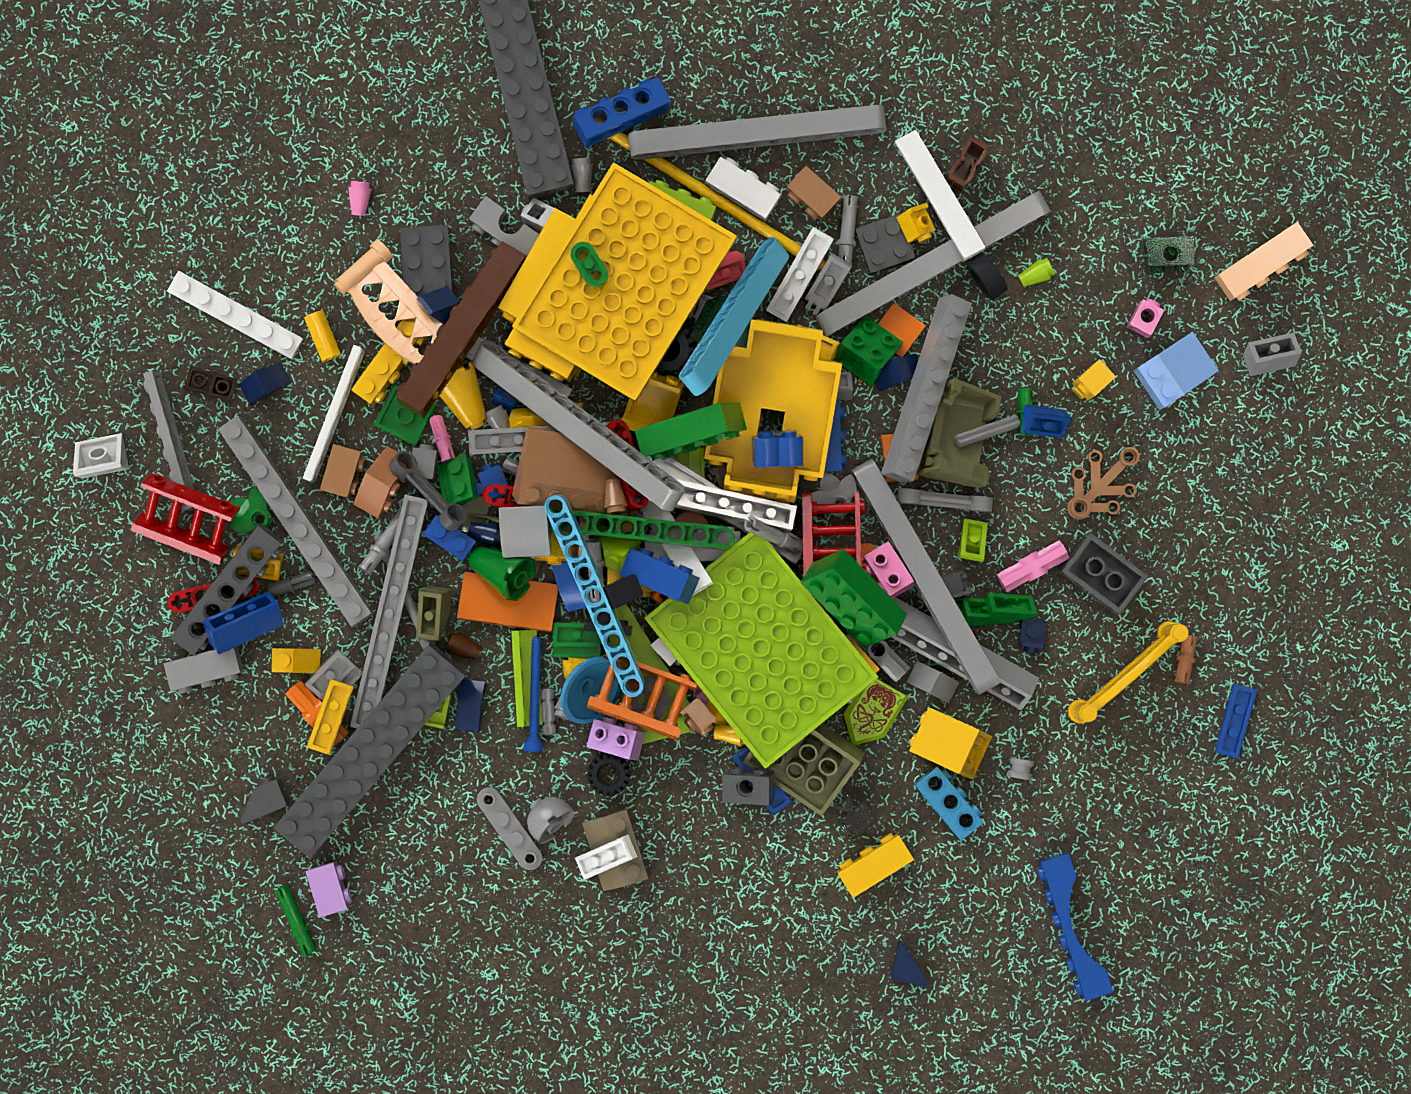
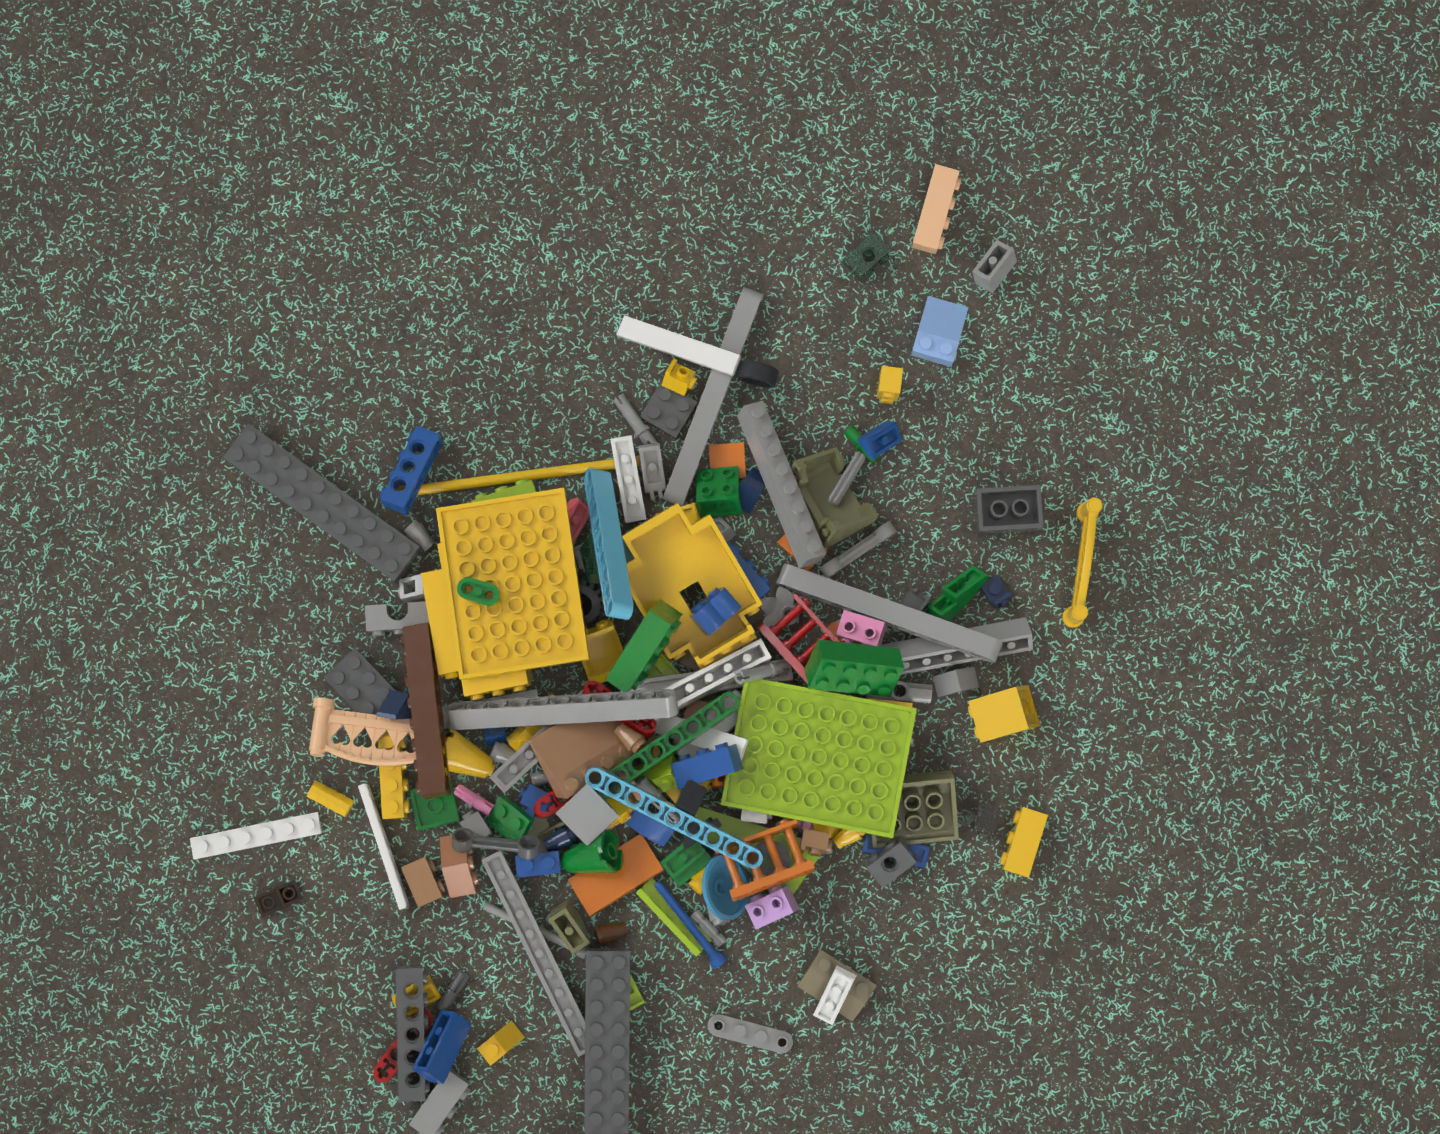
camera: 40 degrees left, 5 degrees down
white slope [73,433,129,479] -> none
red fence [131,473,240,565] -> none
light grey plate [143,371,195,511] -> none
light grey brick [218,415,375,627] -> none
green plate [230,487,272,534] -> none
dark blue slope [239,362,292,405] -> none
orange piece [285,680,350,747] -> none
light grey plate [305,649,363,701] -> none
yellow tile [307,679,354,755] -> none
bright pink cone [348,181,372,216] -> none
light grey pin [358,509,401,576] -> none
dark blue slope [455,679,487,733] -> none
light grey cylinder [527,797,575,844] -> none
black tyre [587,753,631,796] -> none
light grey beam [628,105,887,160] -> none
white brick [705,157,781,222] -> none
medium nougat brick [786,166,841,222] -> none
lime tile [843,678,908,745] -> none
dark blue slope [890,940,929,987] -> none
dark azure brick [914,766,983,841] -> none
reddish brown brick [946,137,988,191] -> none
lime slope [957,518,988,562] -> none
bright pink piece [997,540,1069,592] -> none
light grey wheel [1007,757,1034,780] -> none
lime cone [1018,258,1055,288] -> none
blue arch [1037,852,1113,1001] -> none
medium nougat plant [1067,447,1140,520] -> none
bright pink brick [1127,299,1164,338] -> none
nougat pin [1174,635,1198,684] -> none
blue tile [1214,683,1258,759] -> none

